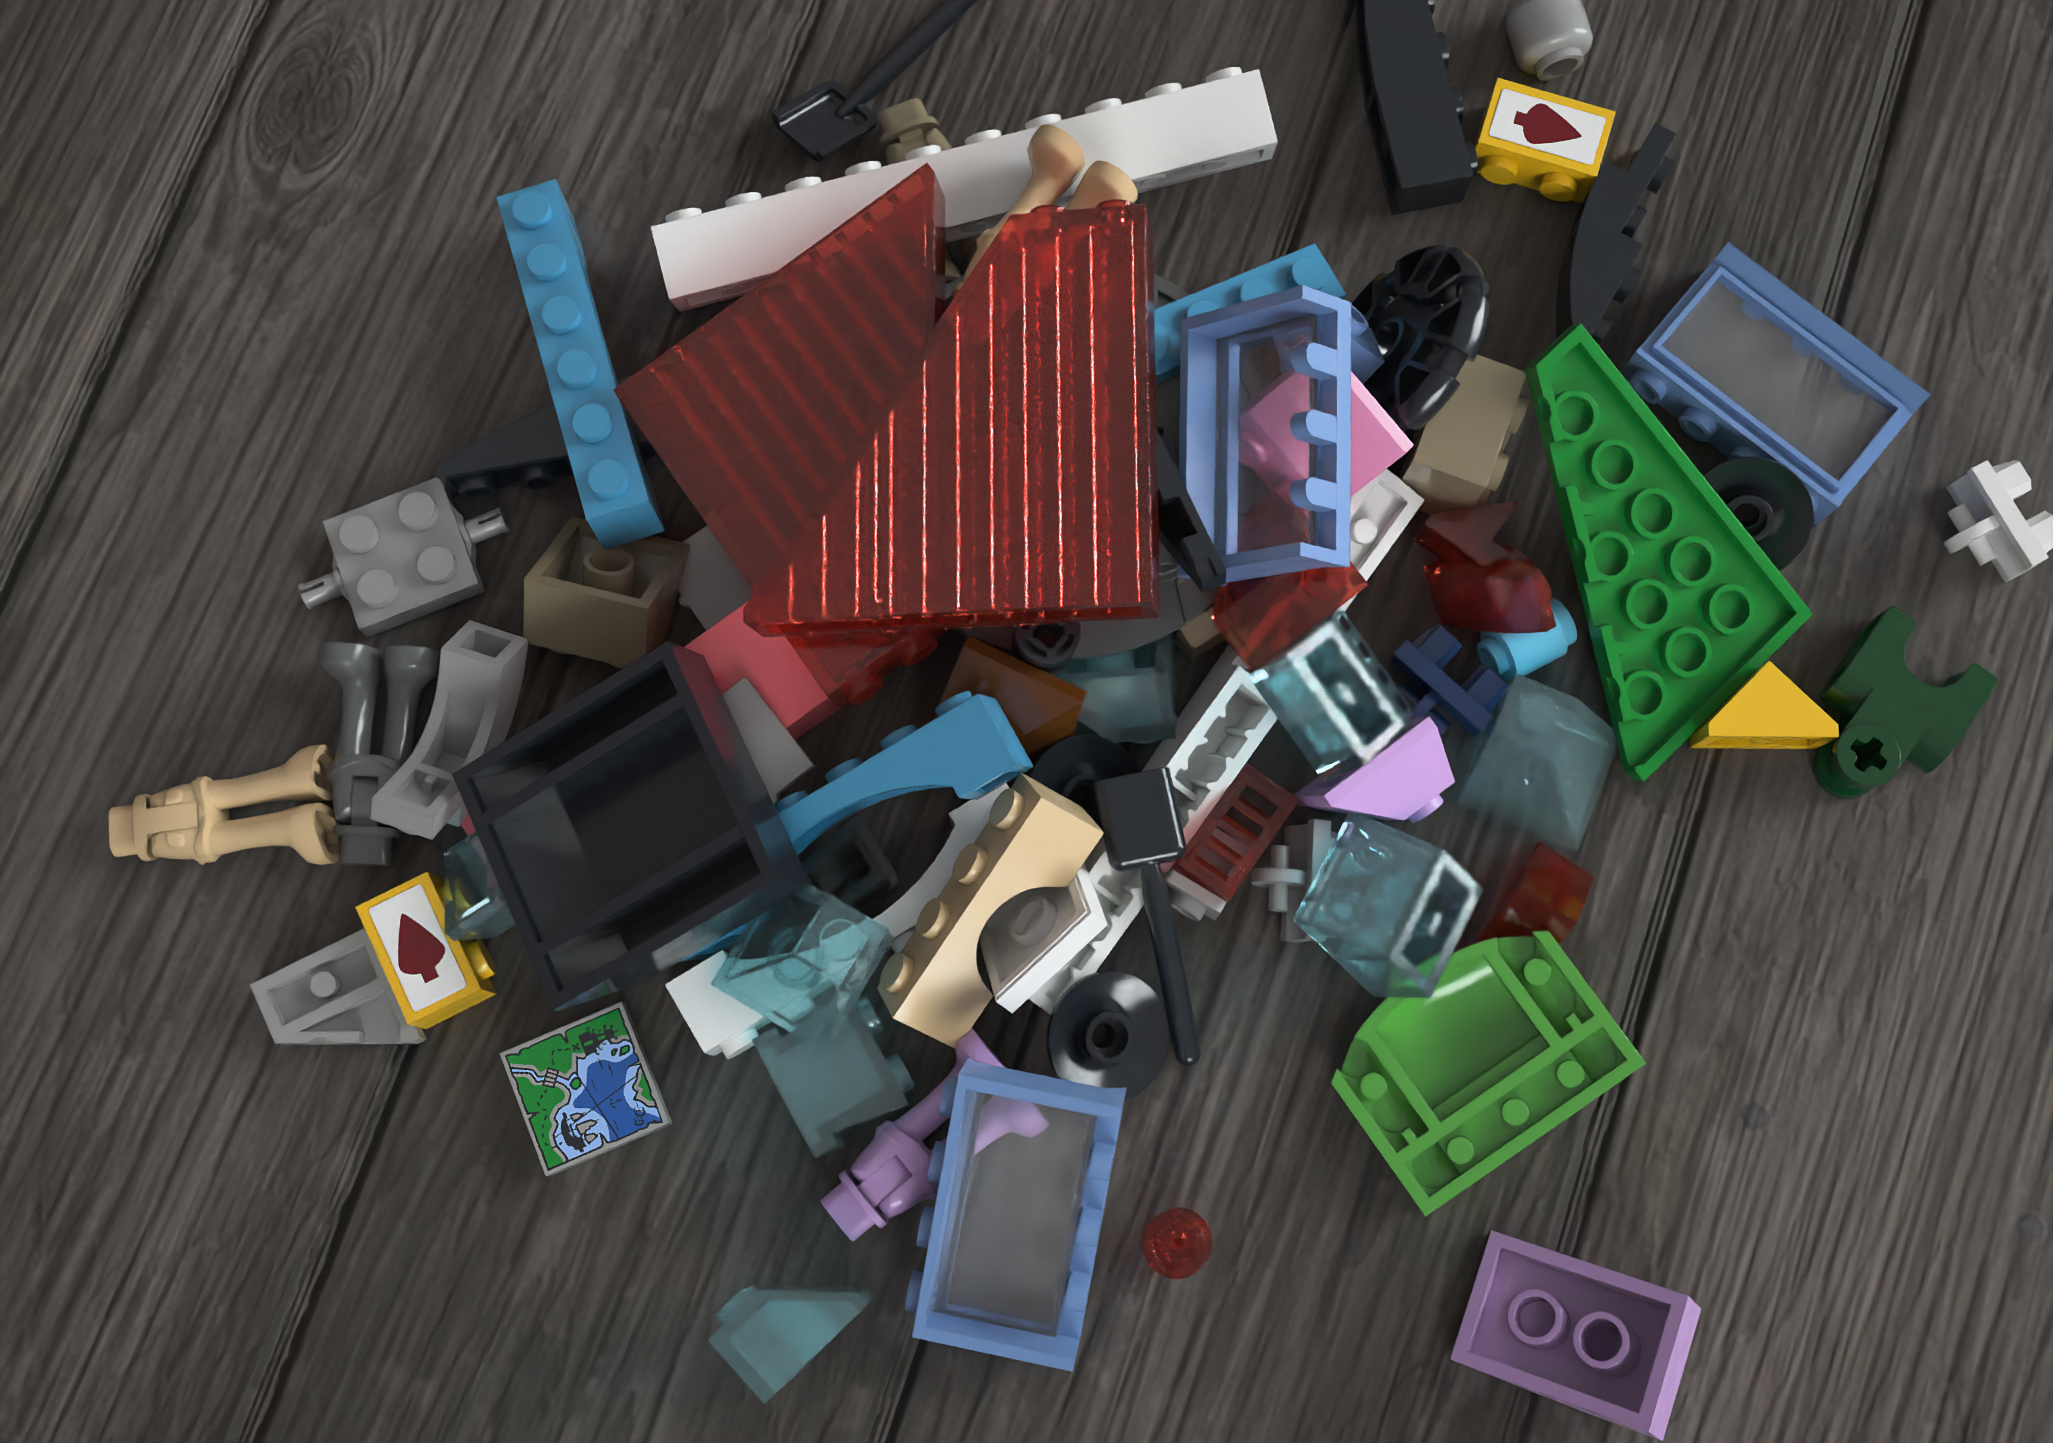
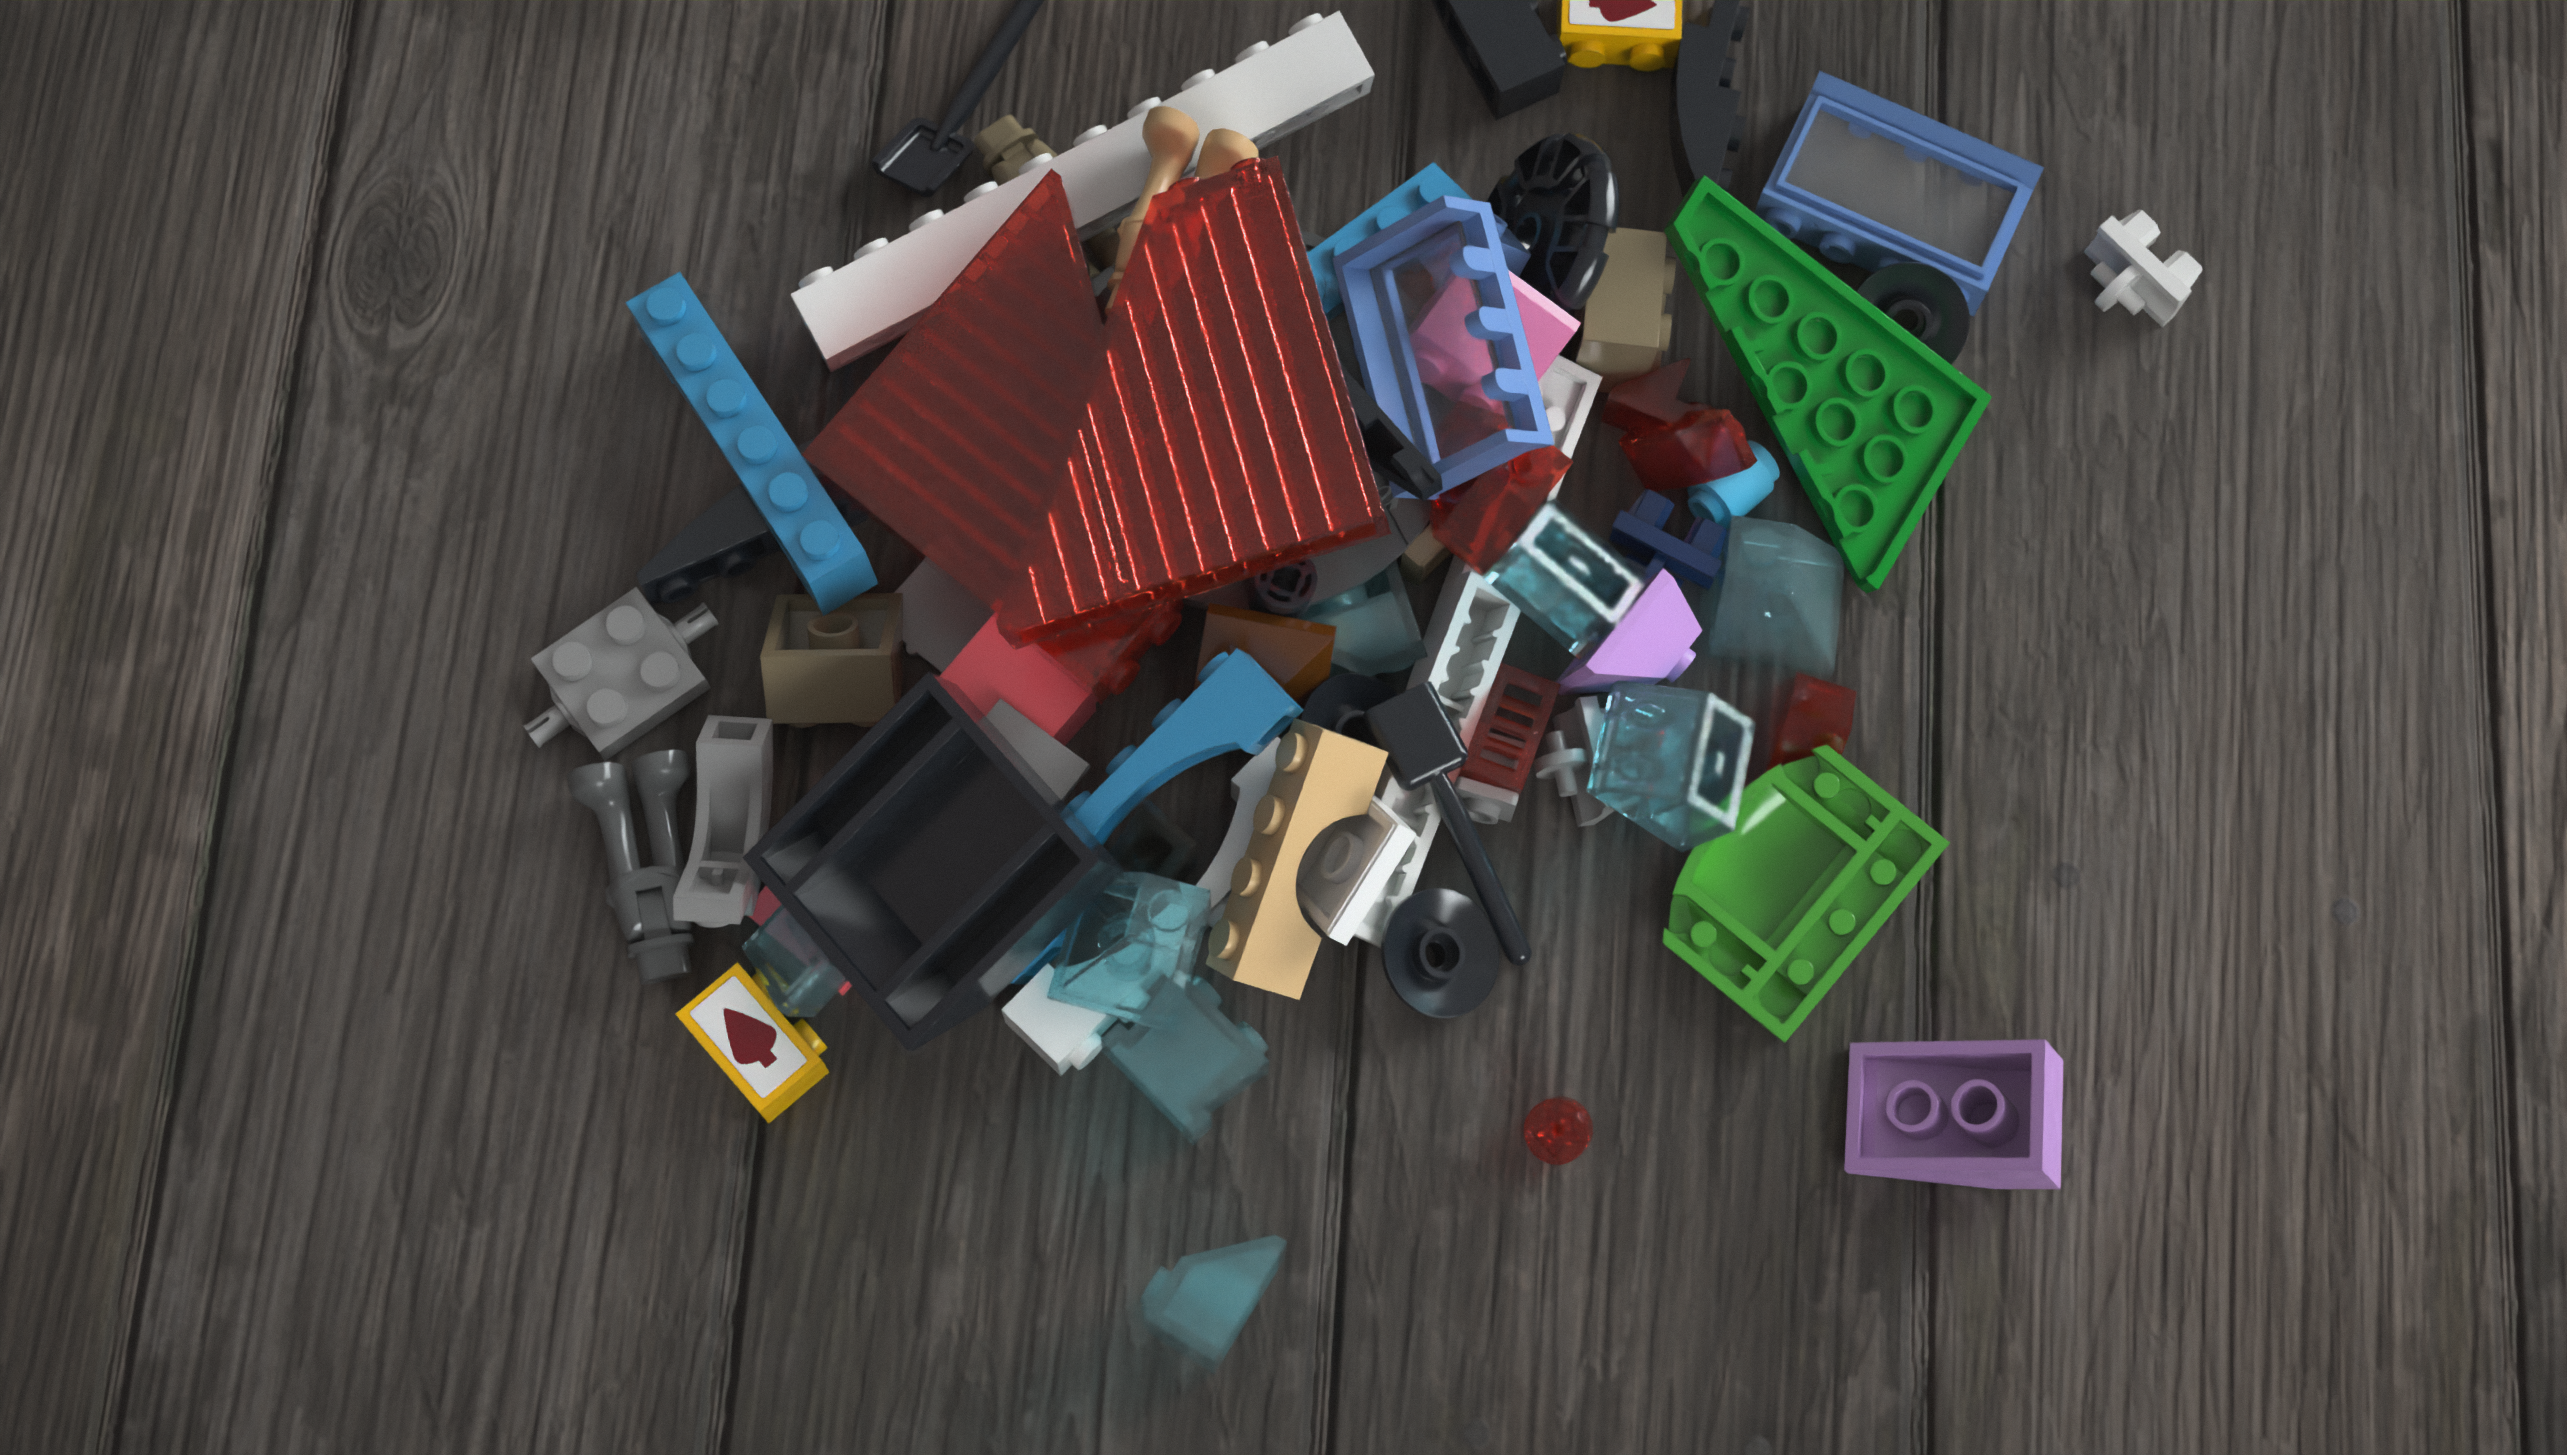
camera: 20 degrees left, 5 degrees down
tan piece [108,744,341,865] -> none
light grey wing [250,928,427,1045] -> none
tile [499,1001,673,1176] -> none
lavender piece [820,1028,1050,1242] -> none
window [905,1058,1127,1372] -> none
yellow slope [1689,661,1839,749] -> none
dark green piece [1813,605,1998,799] -> none

